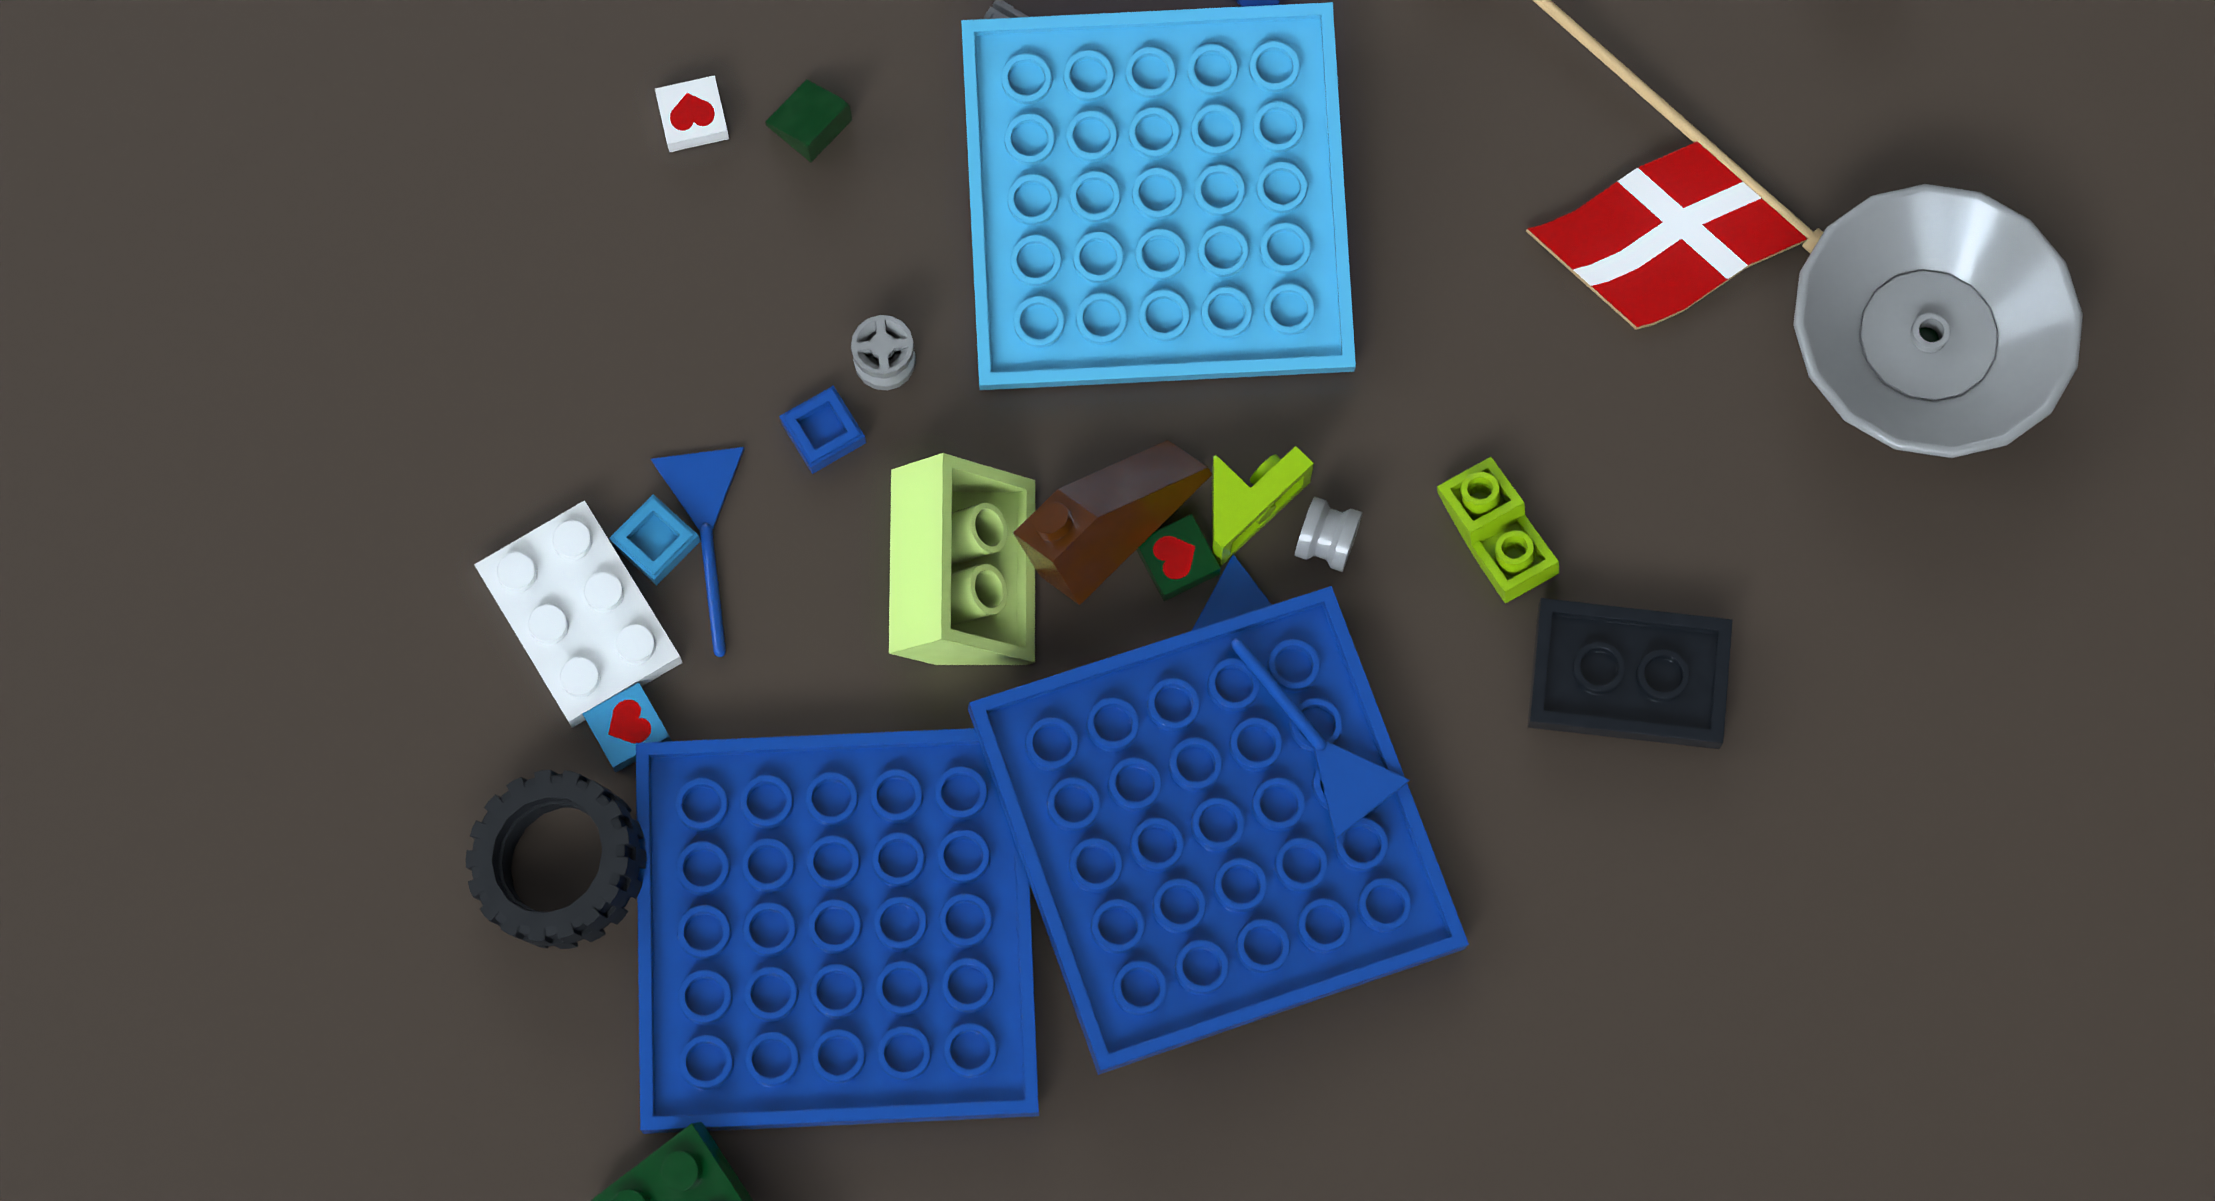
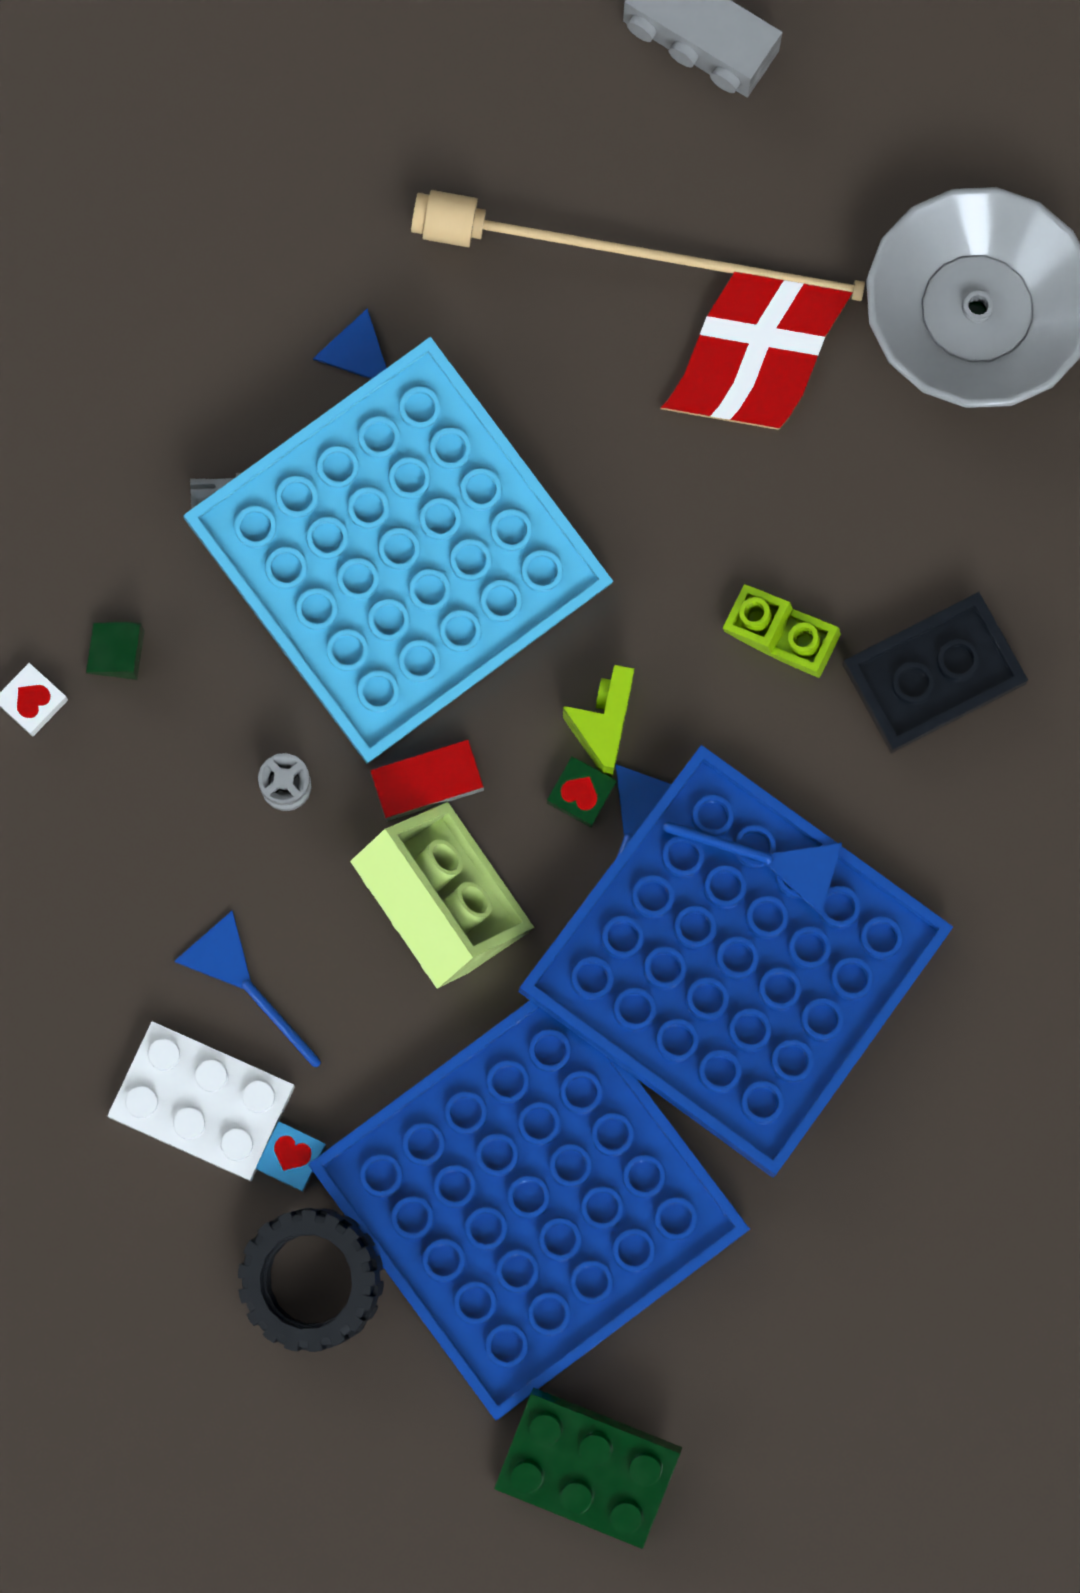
camera: 35 degrees left, 5 degrees up
dark azure tile [609,494,701,586] -> none
blue tile [779,385,866,474] -> none
reddish brown slope [1013,440,1212,605] -> none
light grey wheel [1294,496,1363,572] -> none
none -> red tile [370,740,484,821]

